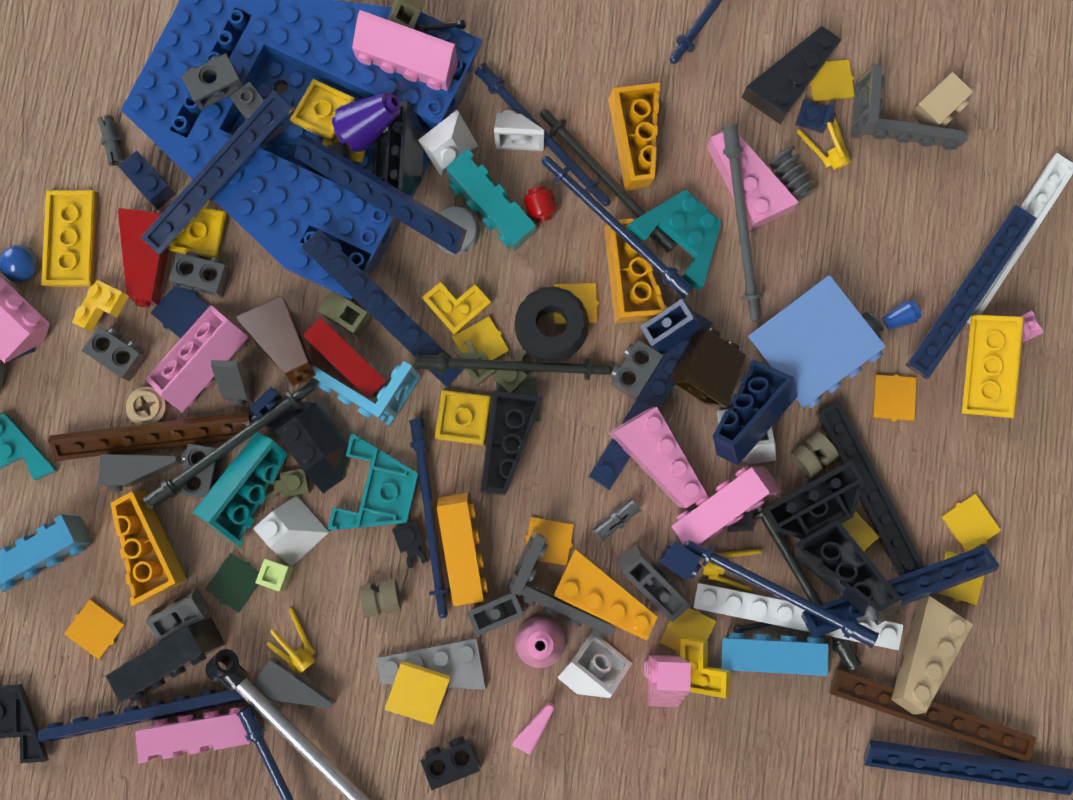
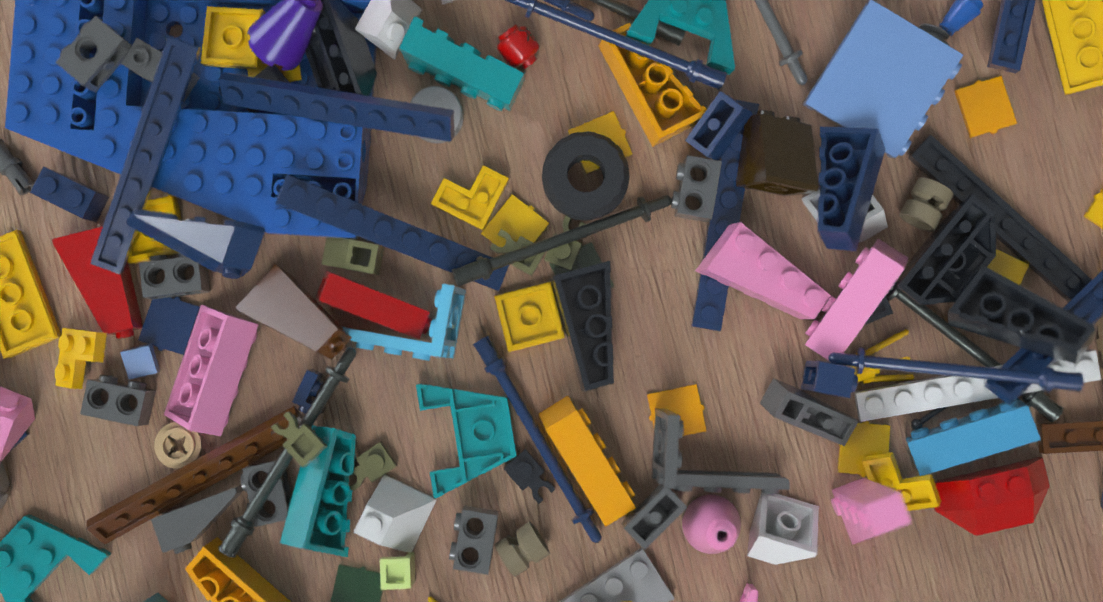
camera: 20 degrees left, 5 degrees up
dark grey slope [211,360,255,406] -> none
black wedge [270,401,348,494] -> none
light orange wedge [553,549,657,640] -> none
dark grey pin [592,498,641,542] -> none
none -> medium blue tile [120,343,160,380]
none -> dark blue wedge [126,209,265,279]
none -> olive plate [271,411,327,467]
none -> dark grey brick [449,506,499,575]
none -> red wedge [934,457,1050,536]

